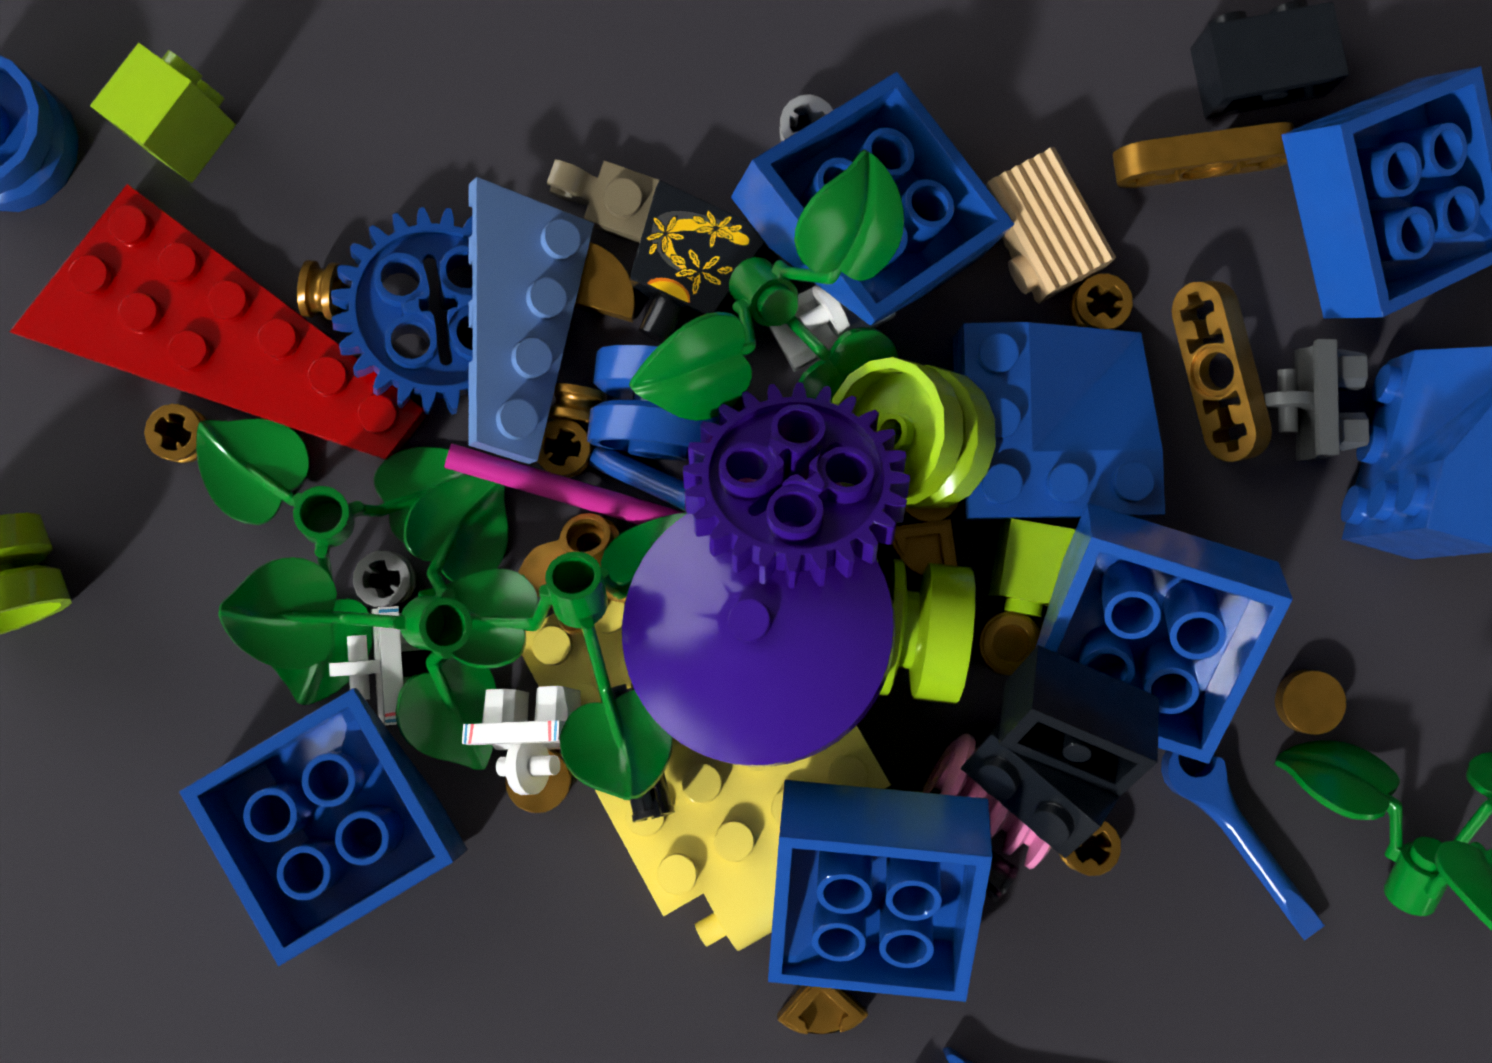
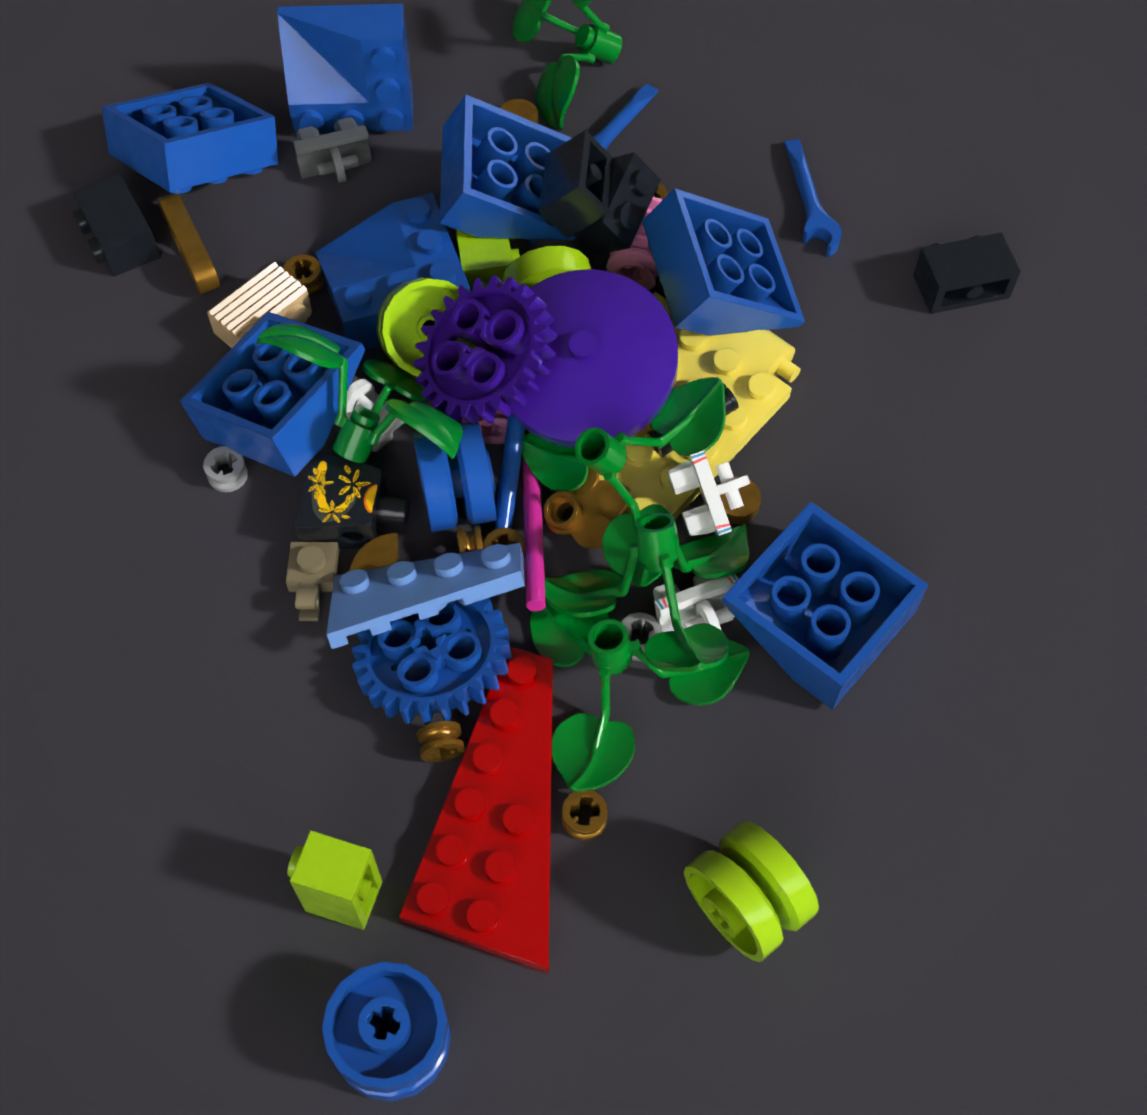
camera: 105 degrees left, 25 degrees down
pearl gold tile [777,986,868,1034] -> none
pearl gold beam [1172,281,1272,462] -> none

